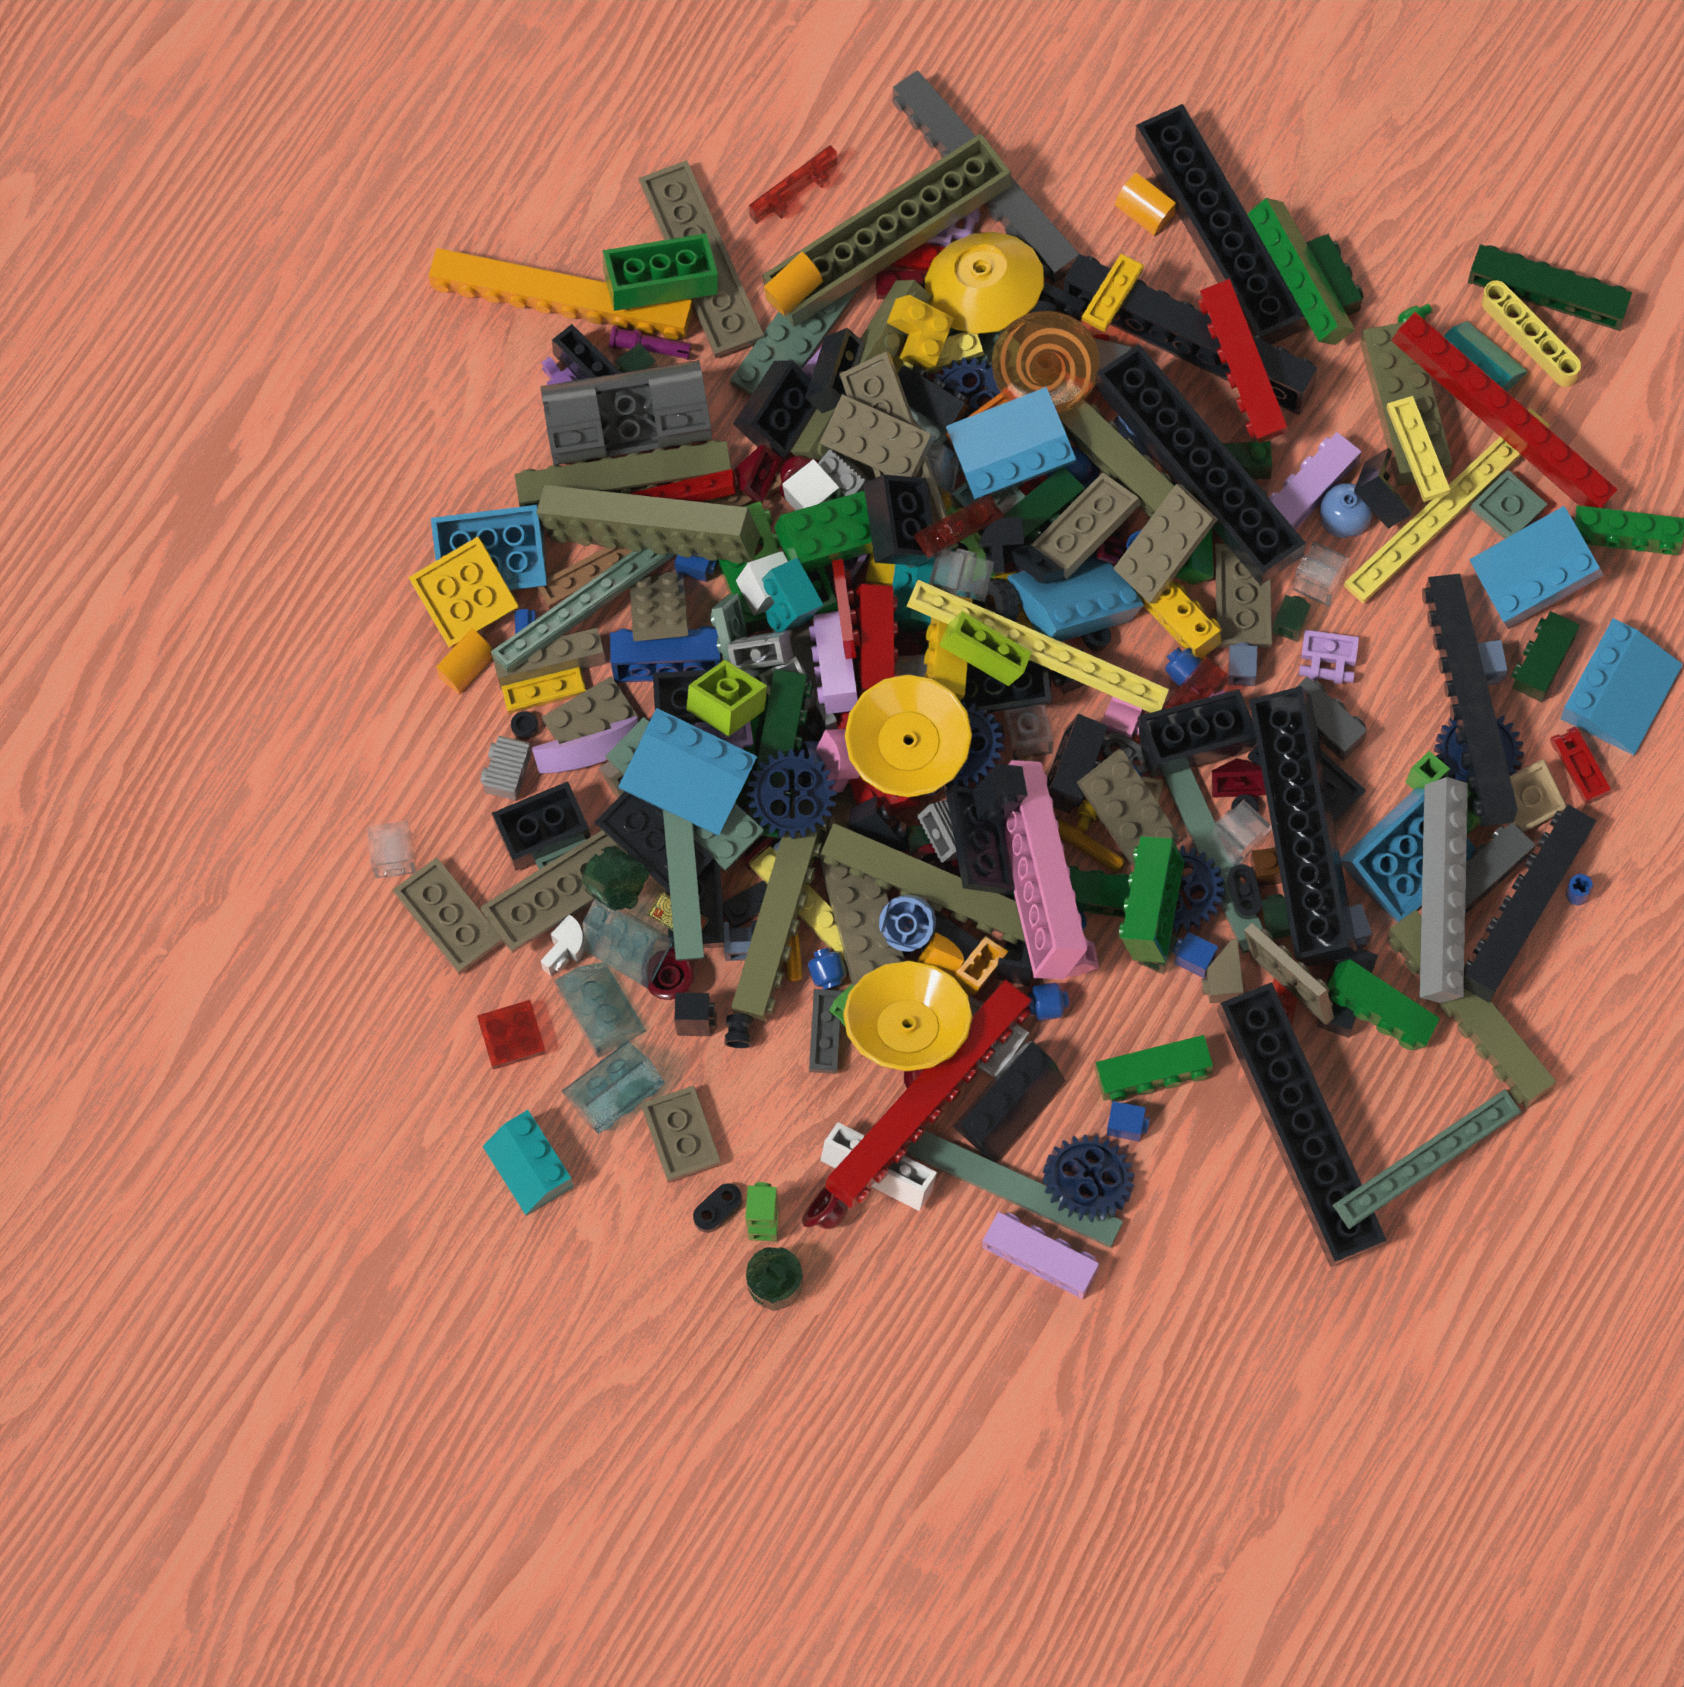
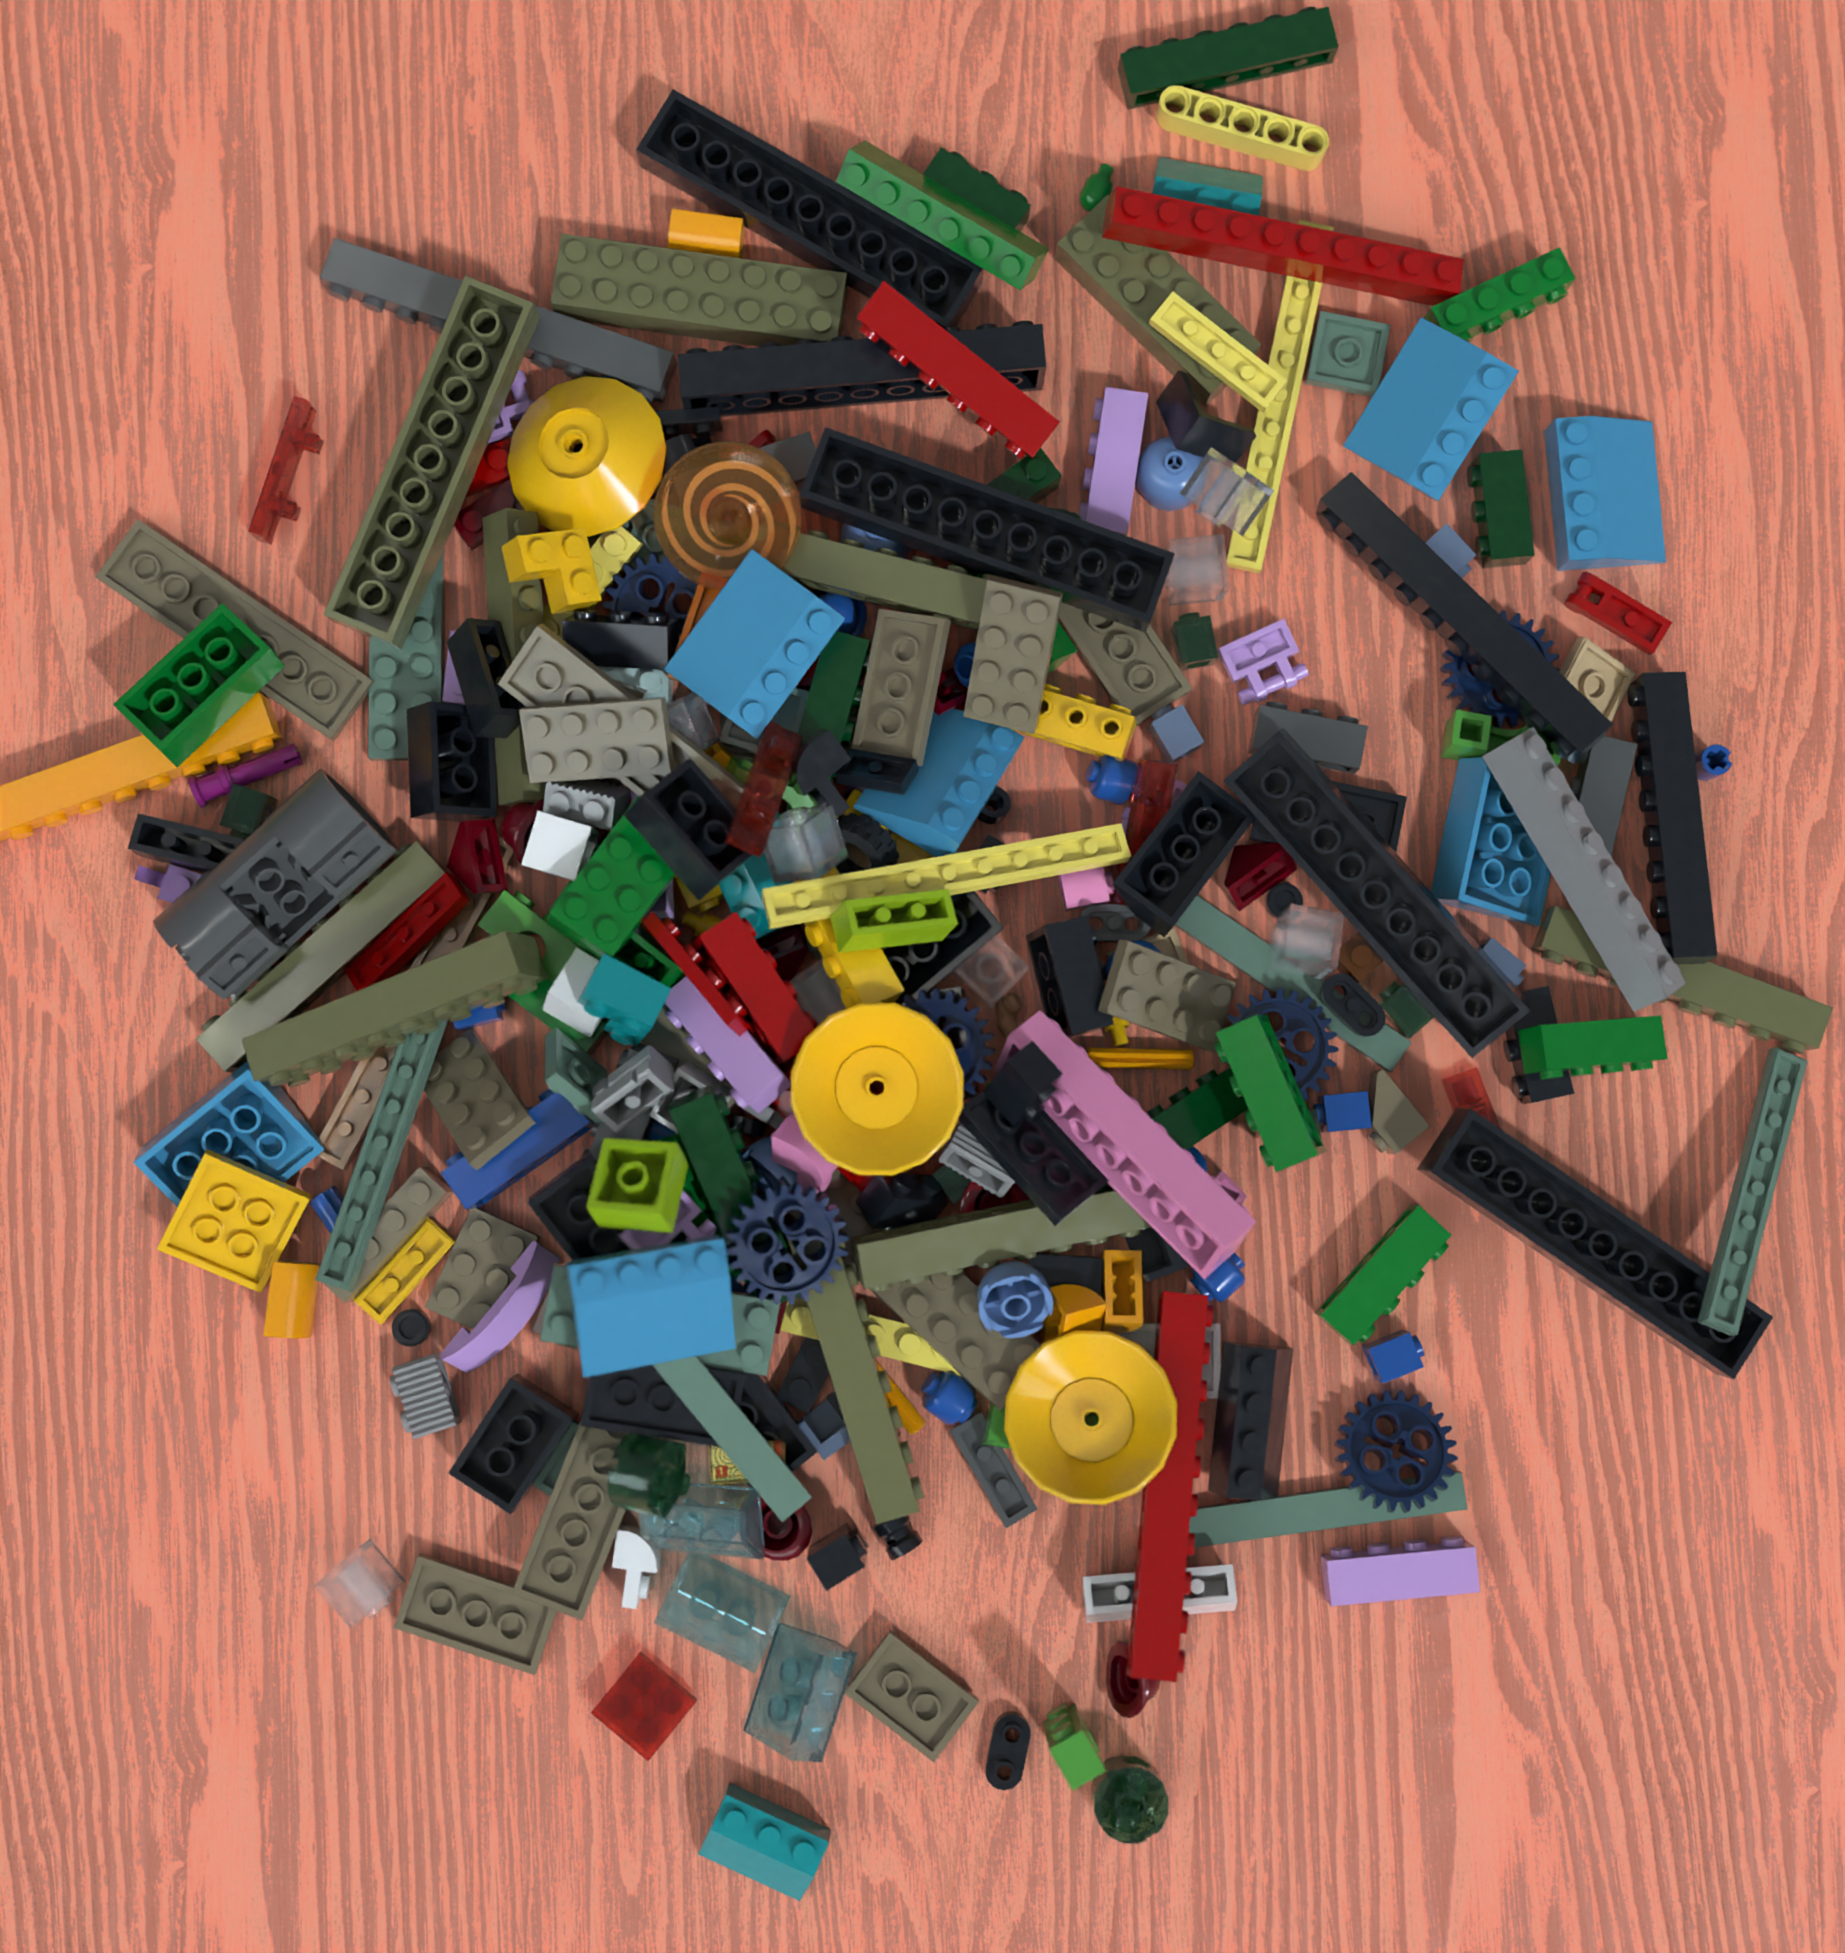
camera: 40 degrees left, 15 degrees up
light orange brick [764,252,823,317] -> none
yellow tile [1082,254,1144,332] -> none
dark tan plate [1244,923,1334,1025] -> none
none -> olive brick [550,234,848,346]
none -> clear head [1180,447,1274,536]

